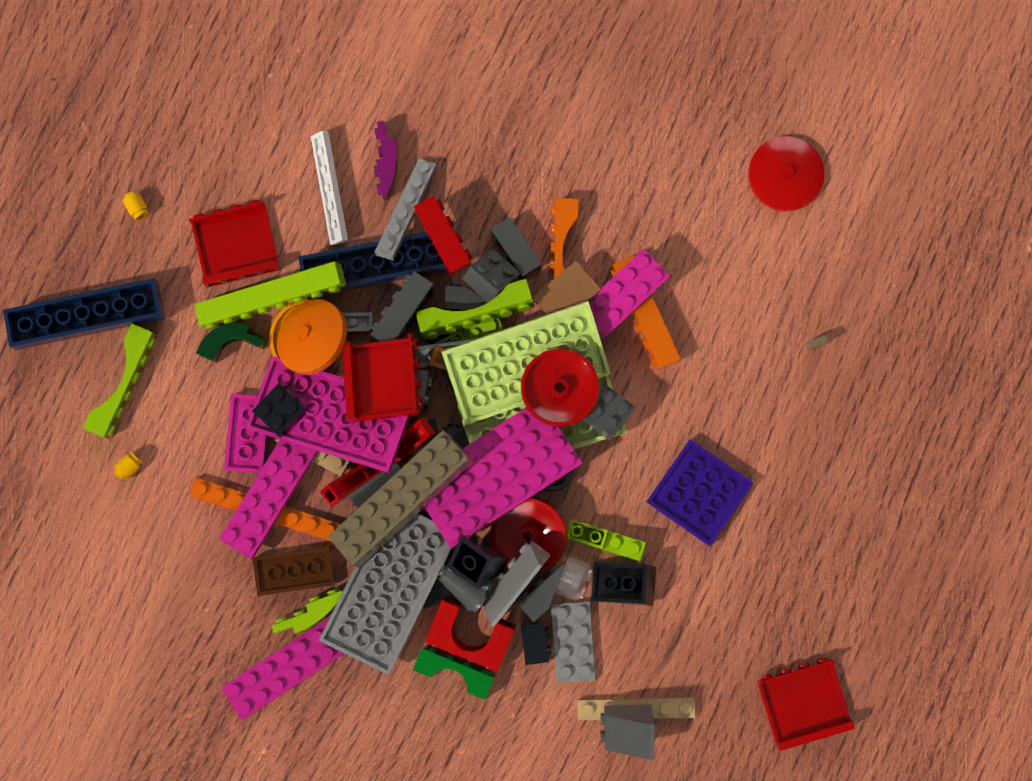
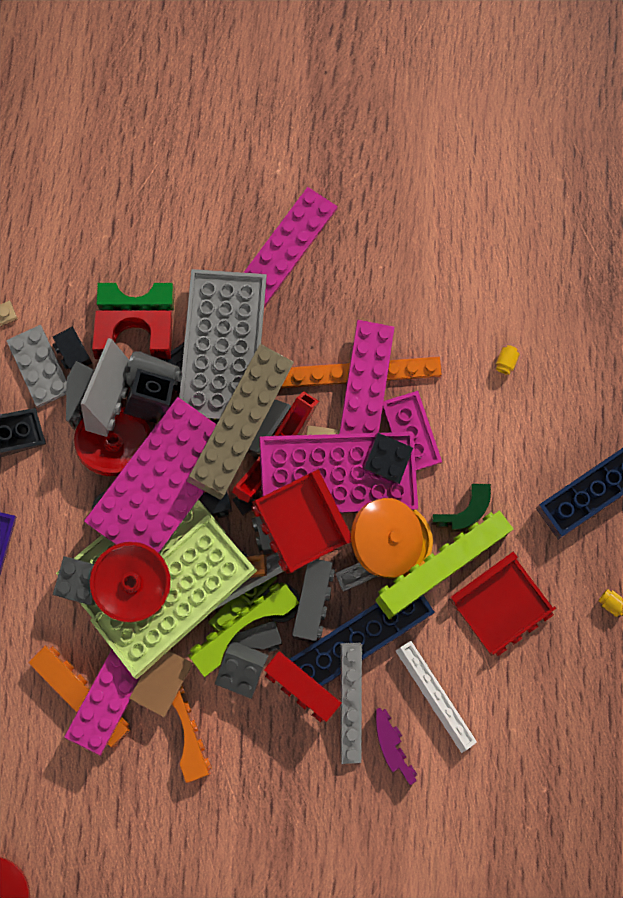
camera: 160 degrees right, 5 degrees down
lime arch [83,323,156,439] -> none
reddish brown plate [253,546,335,596] -> none
lime slope [271,588,343,634] -> none
dark grey brick [490,217,542,280] -> none
clear brick [555,556,593,602] -> none
lime slope [567,520,647,562] -> none

